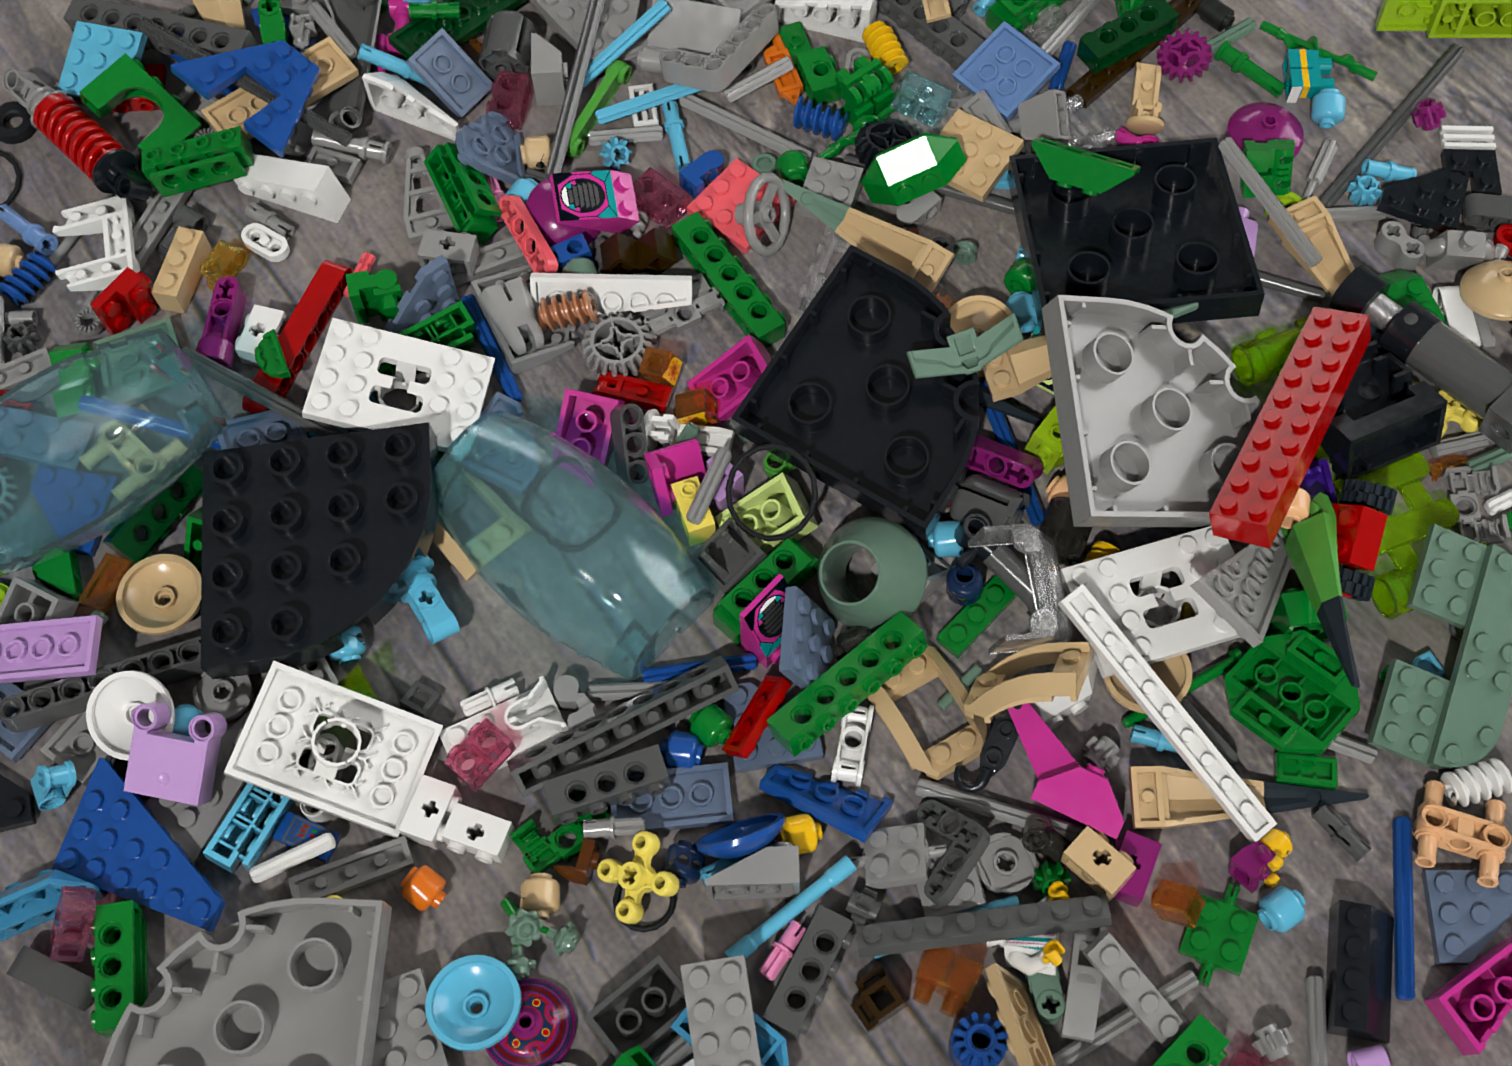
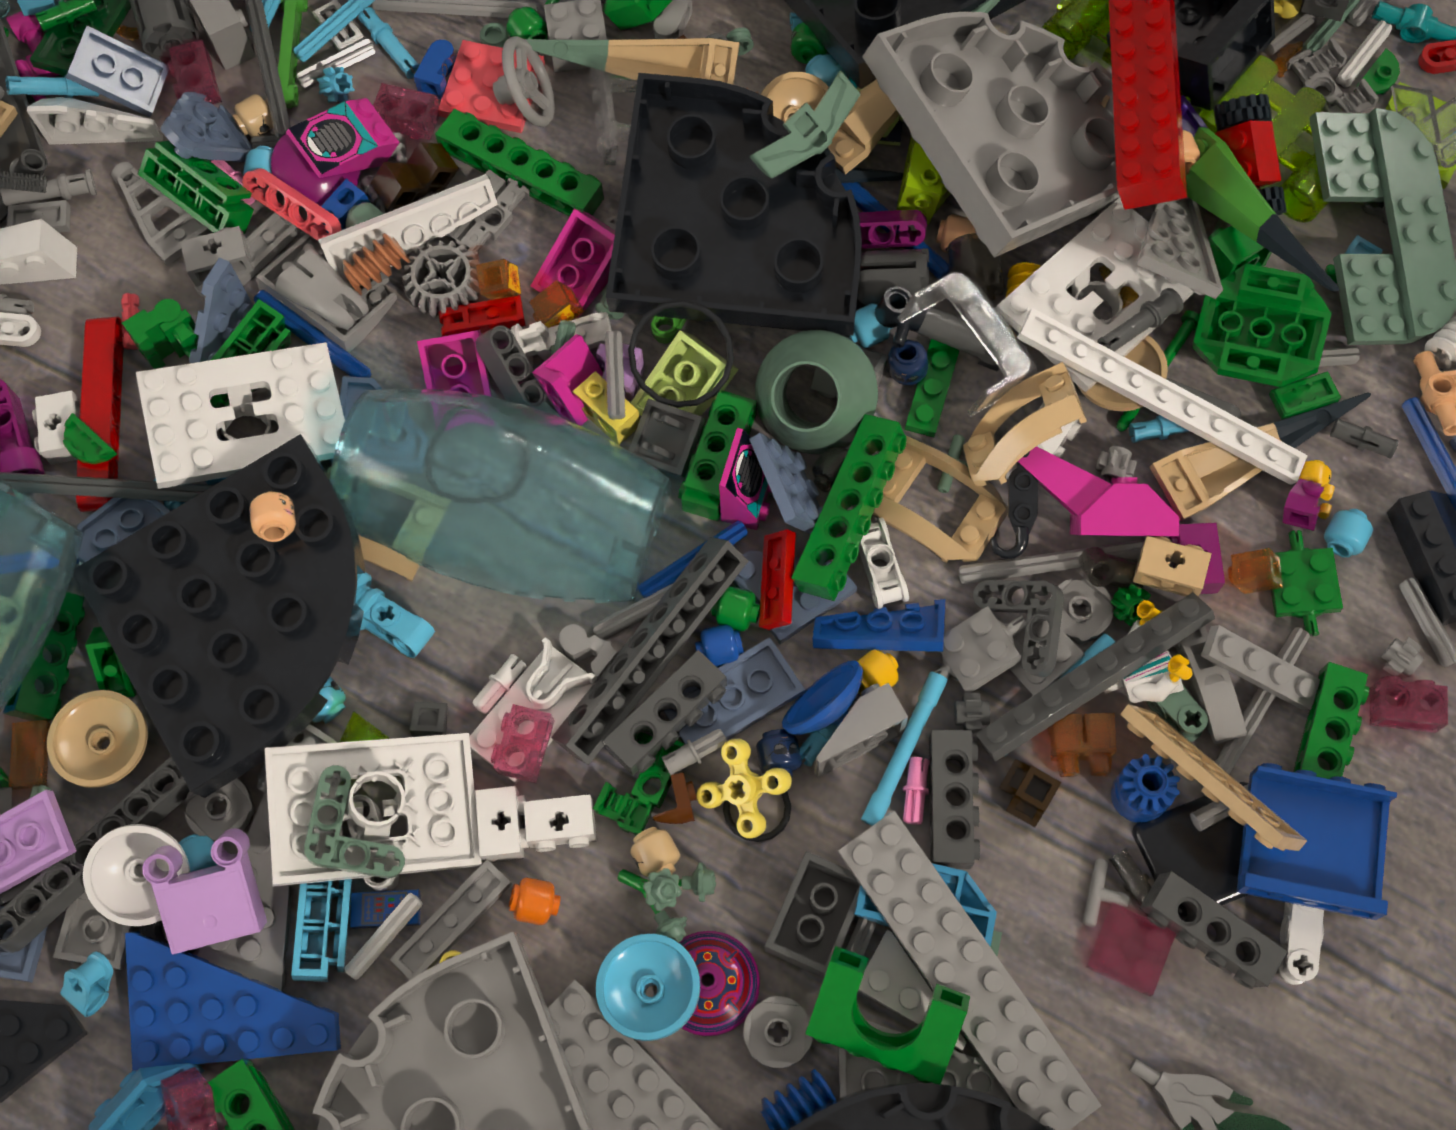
camera: 25 degrees left, 5 degrees up
none -> light nougat head [249,491,296,542]
none -> sand green beam [304,765,405,878]
none -> dark grey pin [1097,288,1184,352]

